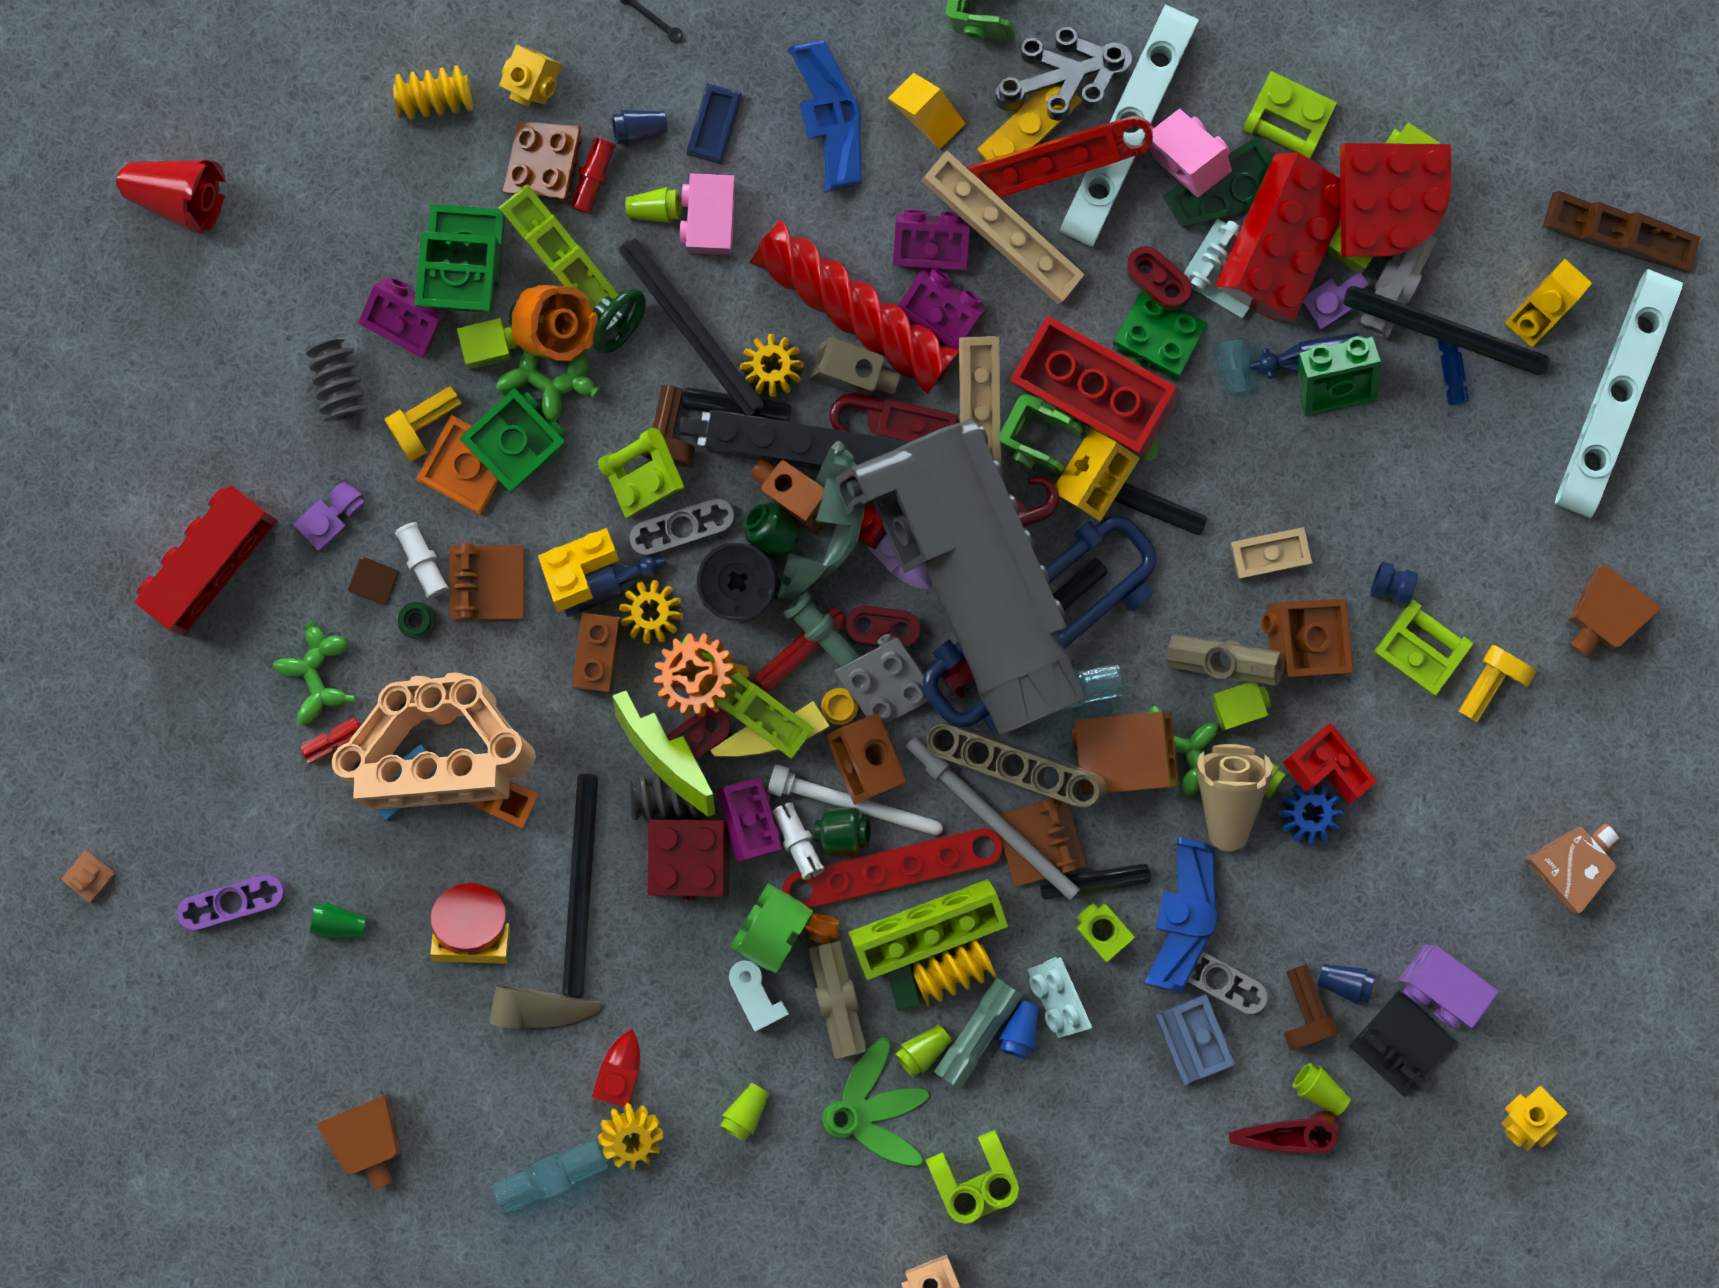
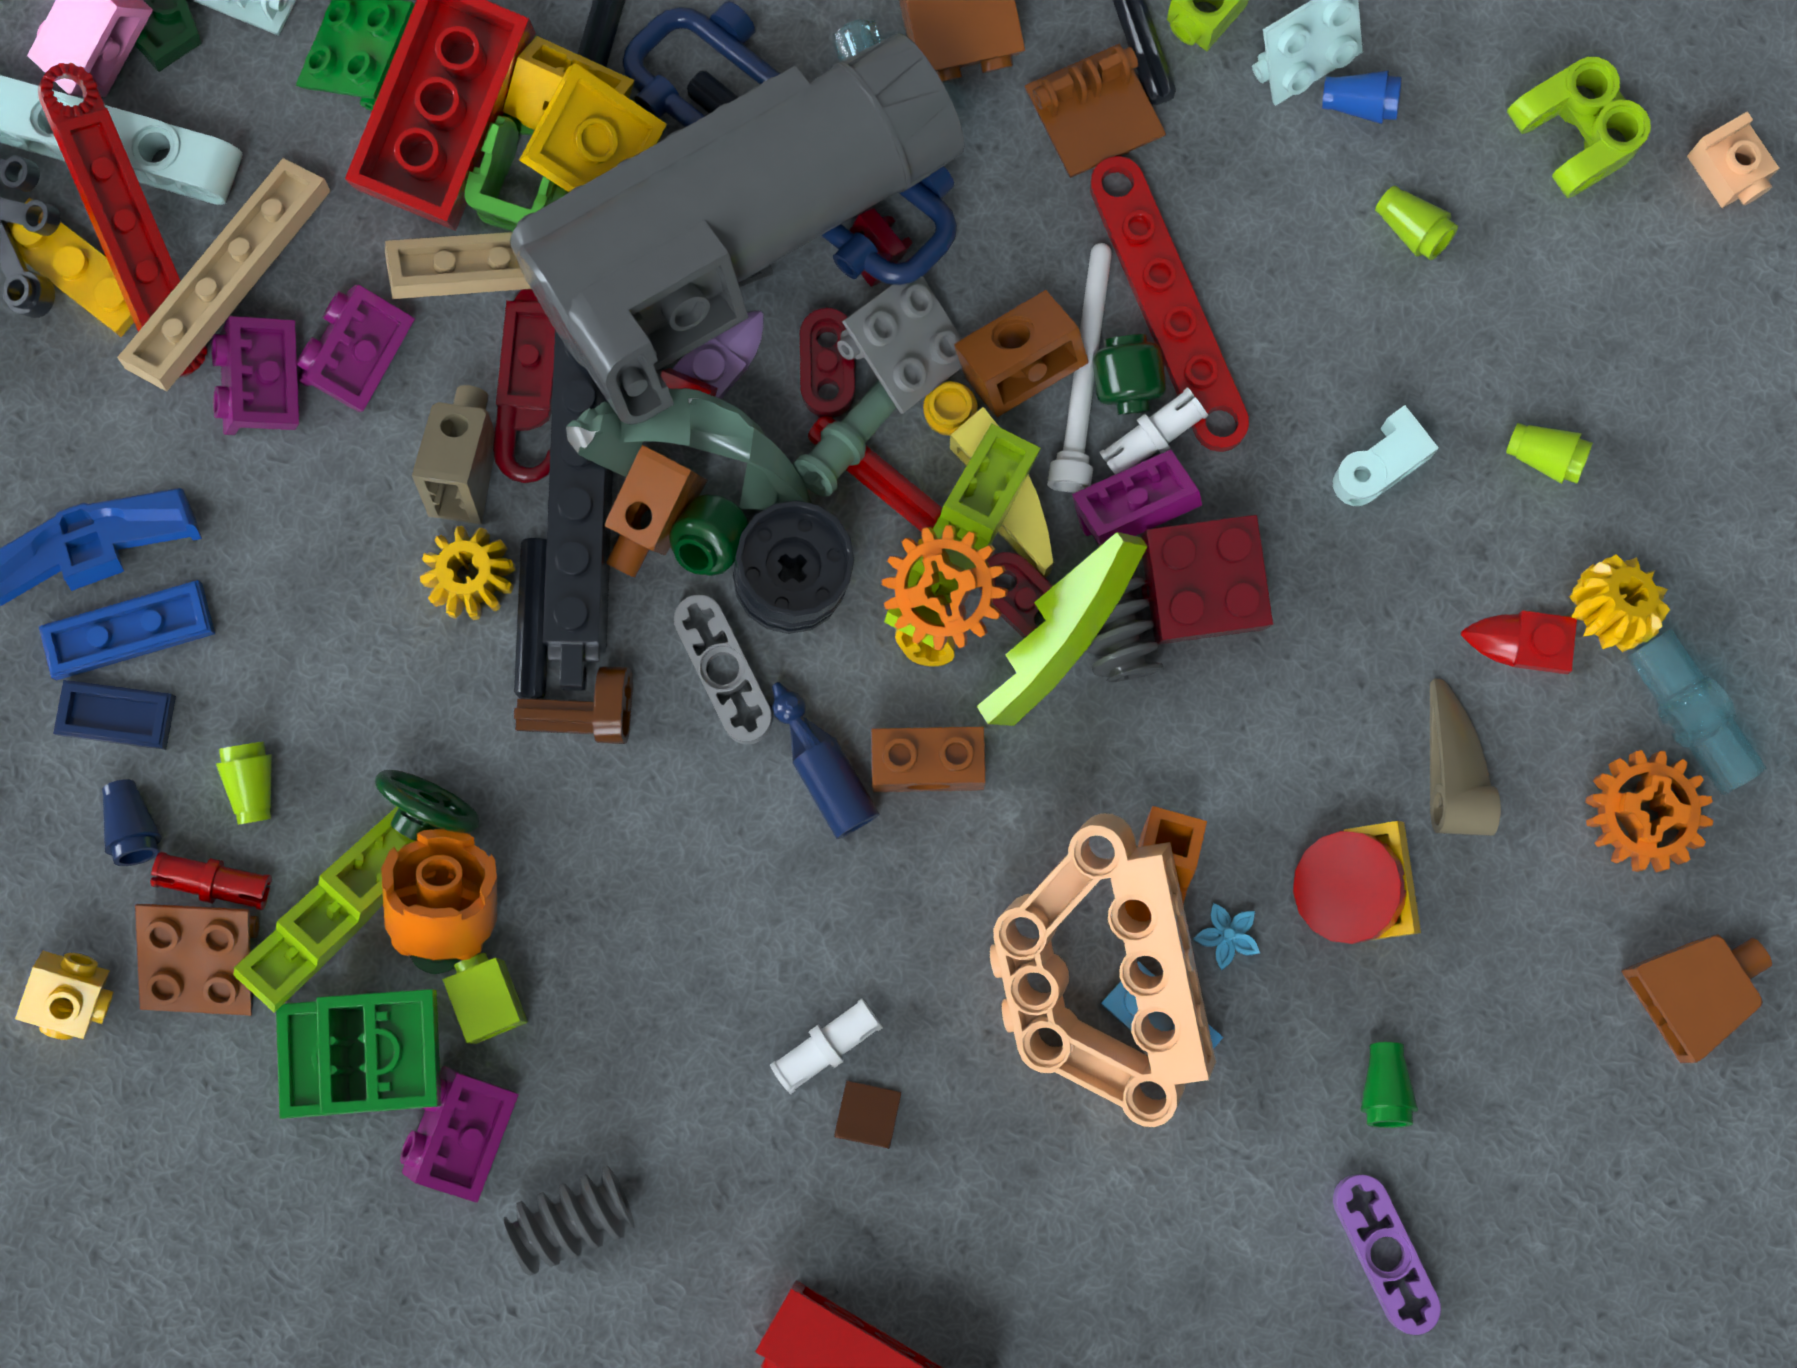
camera: 100 degrees left, 5 degrees down
bright green piece [272,621,355,726] -> none
medium lavender plate [293,481,365,552] -> none
red piece [301,718,361,764] -> none
yellow piece [384,386,462,463] -> none
yellow piece [393,65,473,121] -> none
dark green plate [398,602,435,639] -> none
orange tile [415,415,500,515] -> none
dark orange hinge [449,543,524,620] -> none
green plate [460,388,567,494] -> none
bright green piece [496,351,601,421] -> none
yellow plate [538,528,620,612] -> none
black axle [562,774,598,997] -> none
lime plate [598,428,685,518] -> none
black axle [619,238,764,416] -> none
yellow gear [619,580,683,644] -> none
bright pink brick [680,173,736,256] -> none
bright green brick [729,883,813,974] -> none
red piece [749,219,959,394] -> none
orange plate [804,913,840,944] -> none
dark tan piece [809,941,866,1059] -> none
bright green plant [822,1037,930,1167] -> none
lime brick [848,879,1008,980] -> none
yellow slope [888,73,966,150] -> none
dark green piece [888,964,920,1010] -> none
light grey bar [906,736,1080,900] -> none
yellow piece [913,939,997,1007] -> none
dark tan beam [926,723,1107,808] -> none
sand green axle [934,977,1023,1090] -> none
dark red plate [1127,246,1192,311] -> none
none -> blue tile [39,580,215,681]
none -> yellow plate [519,63,667,192]
none -> medium azure plant [1193,903,1260,971]
none -> orange gear [1585,750,1714,872]

